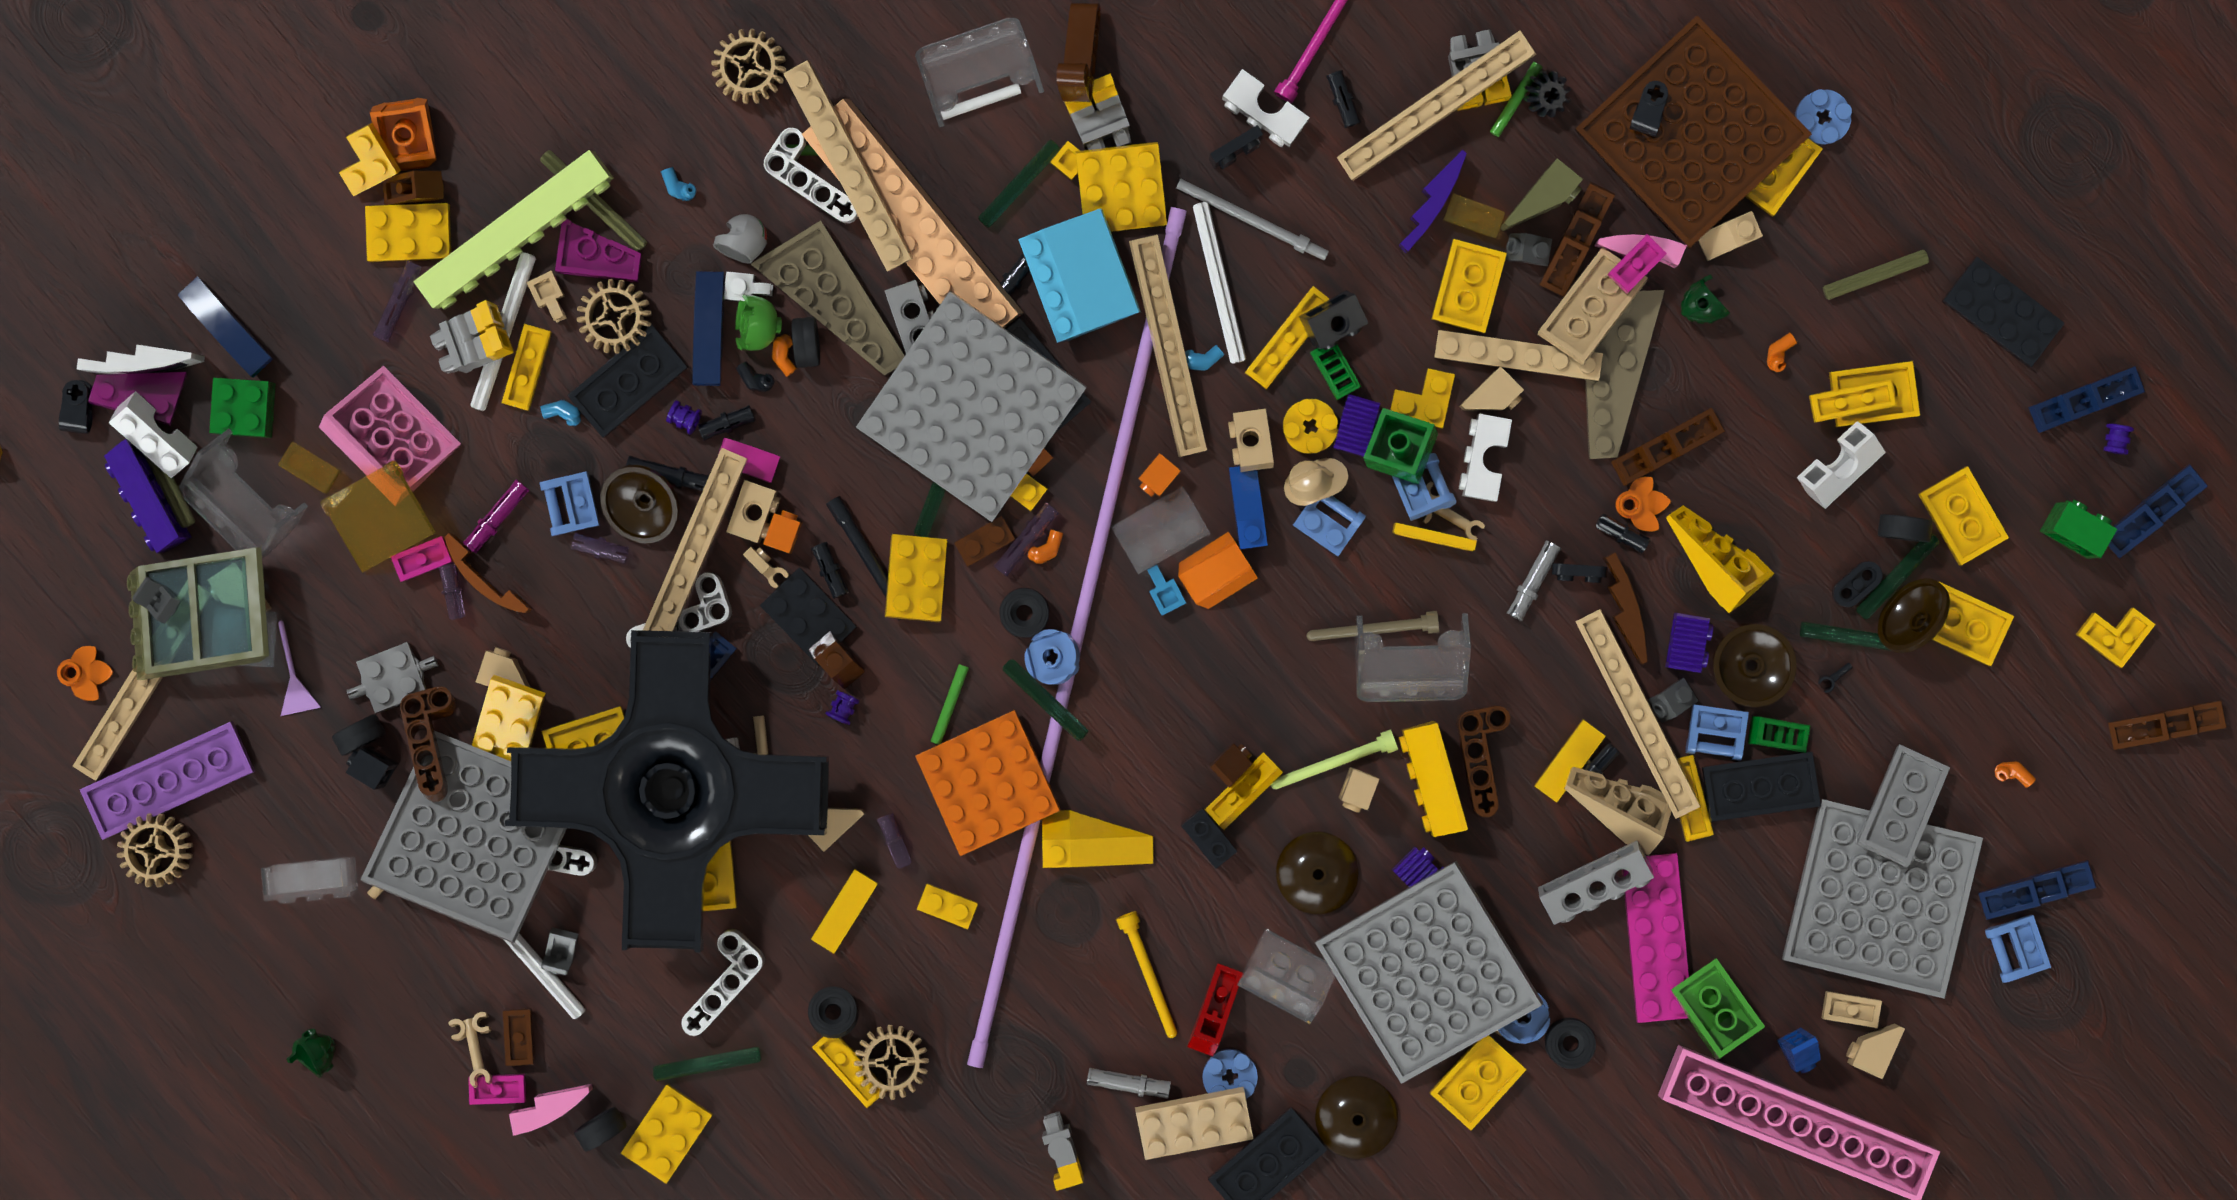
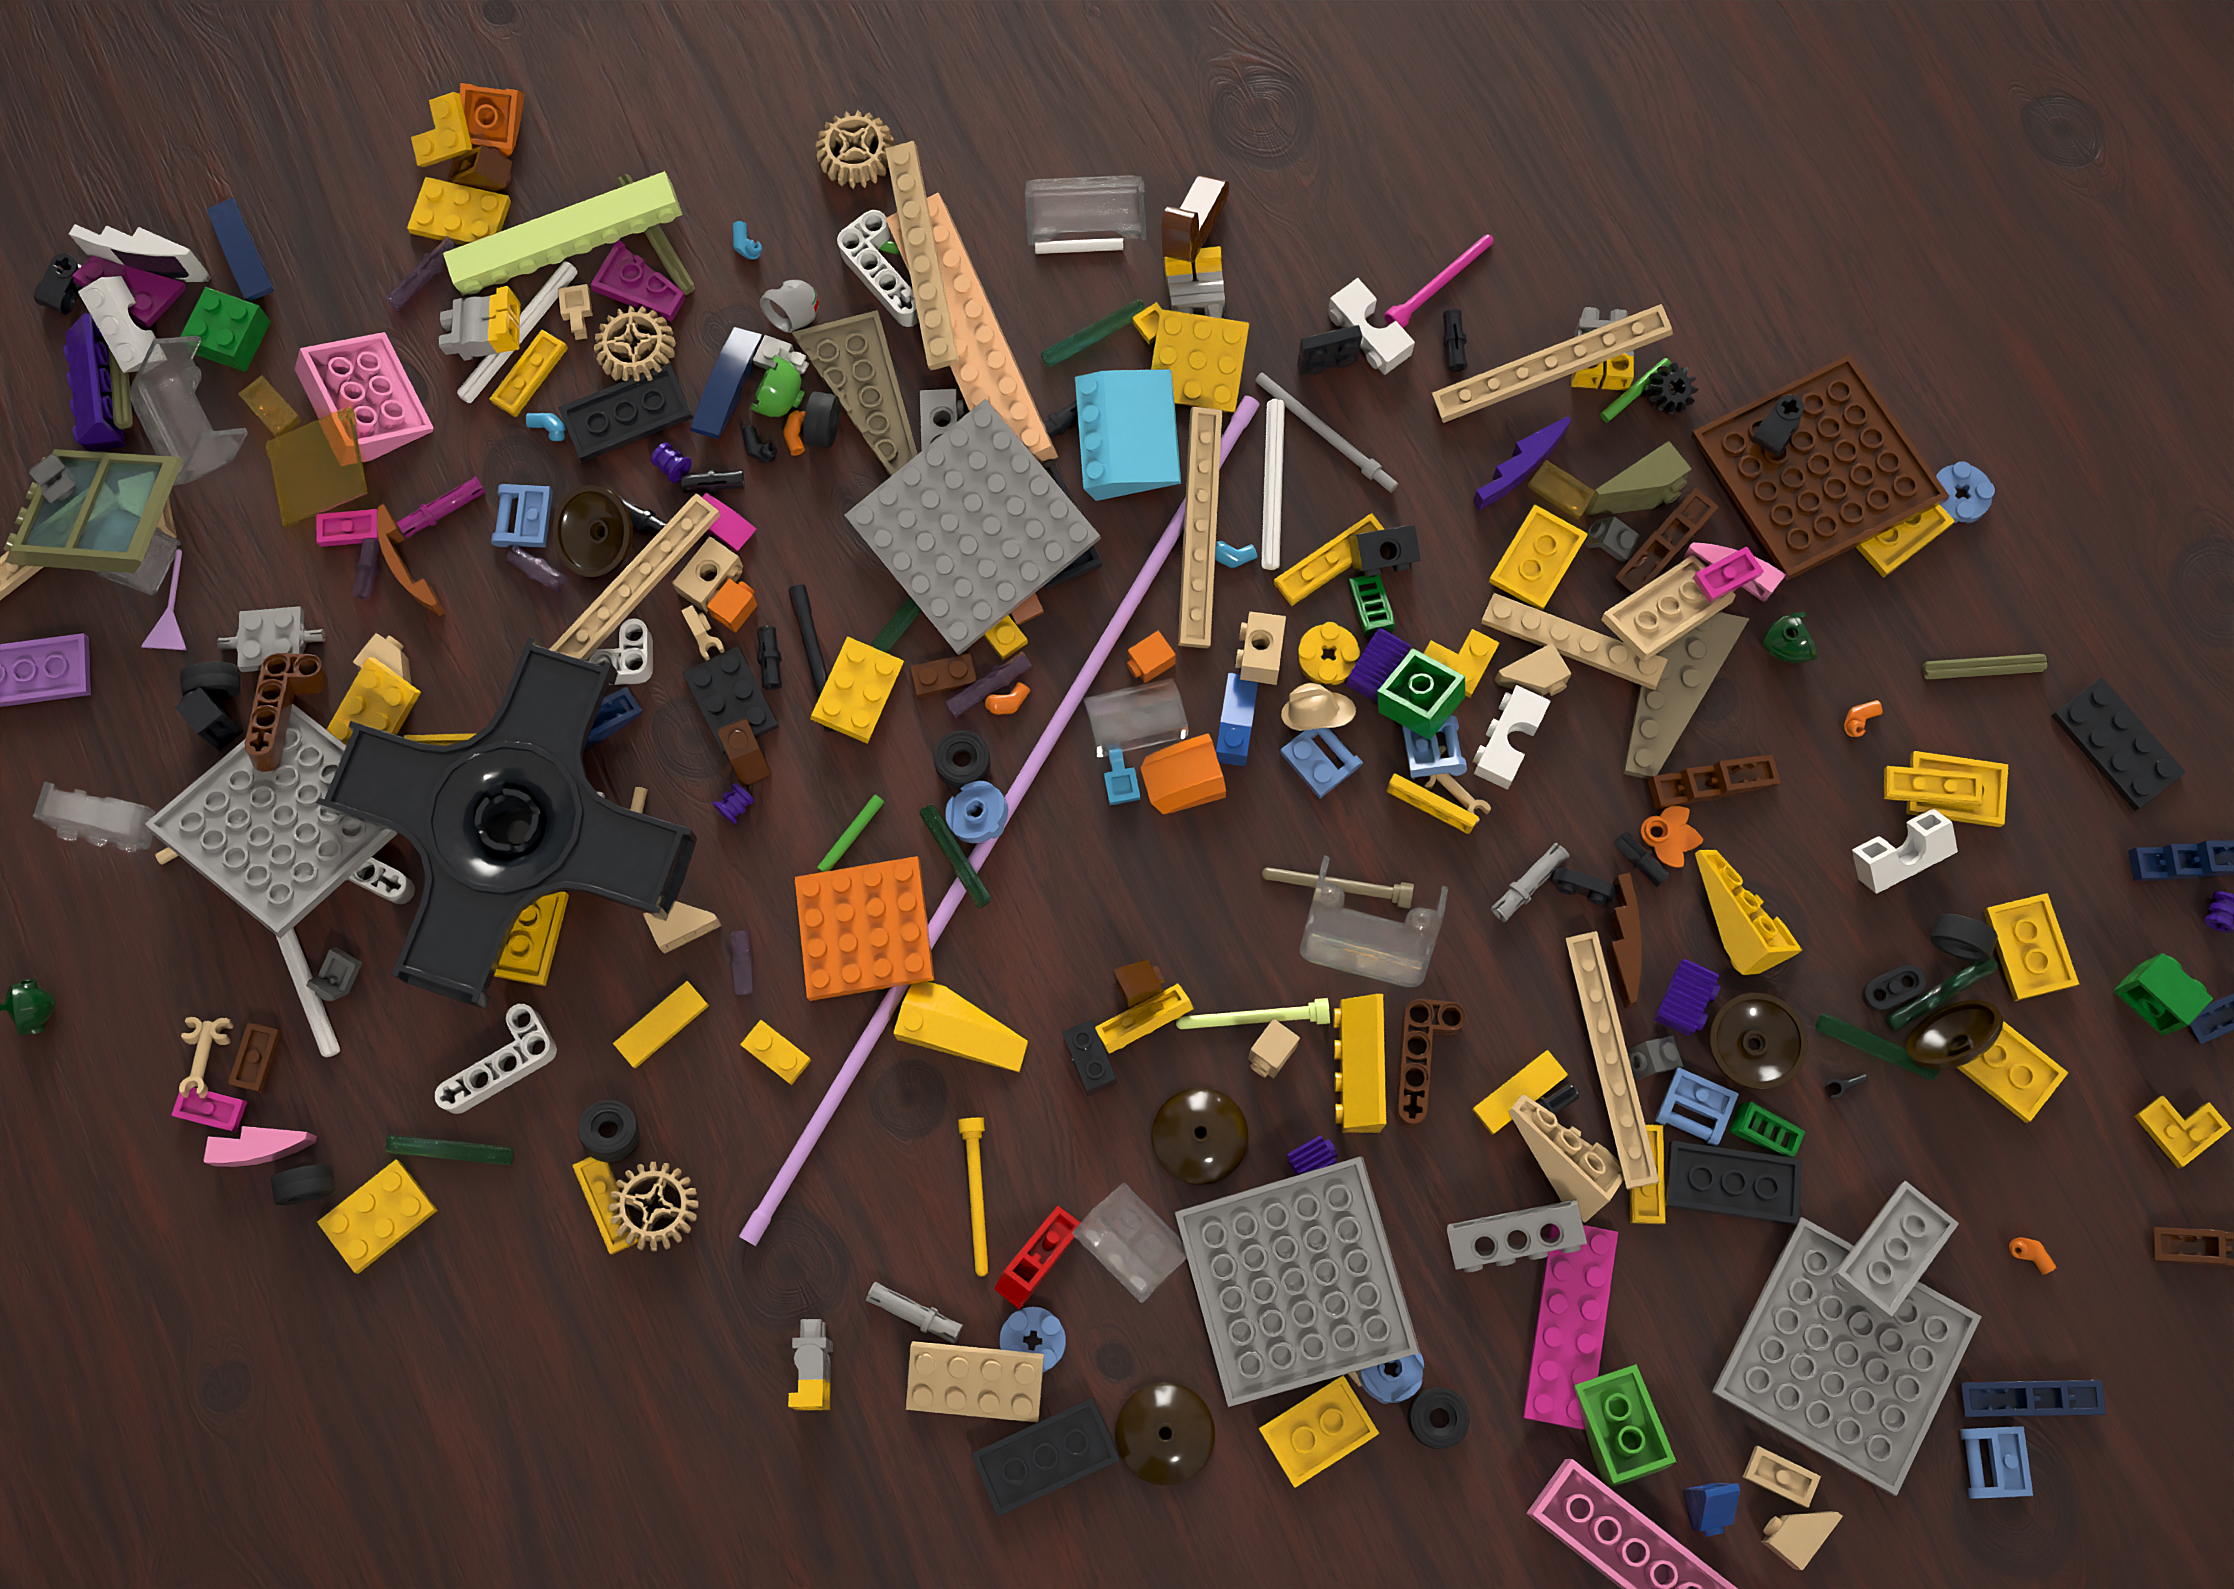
camera: 20 degrees right, 15 degrees down
tan slope [1699,211,1763,261] -> none

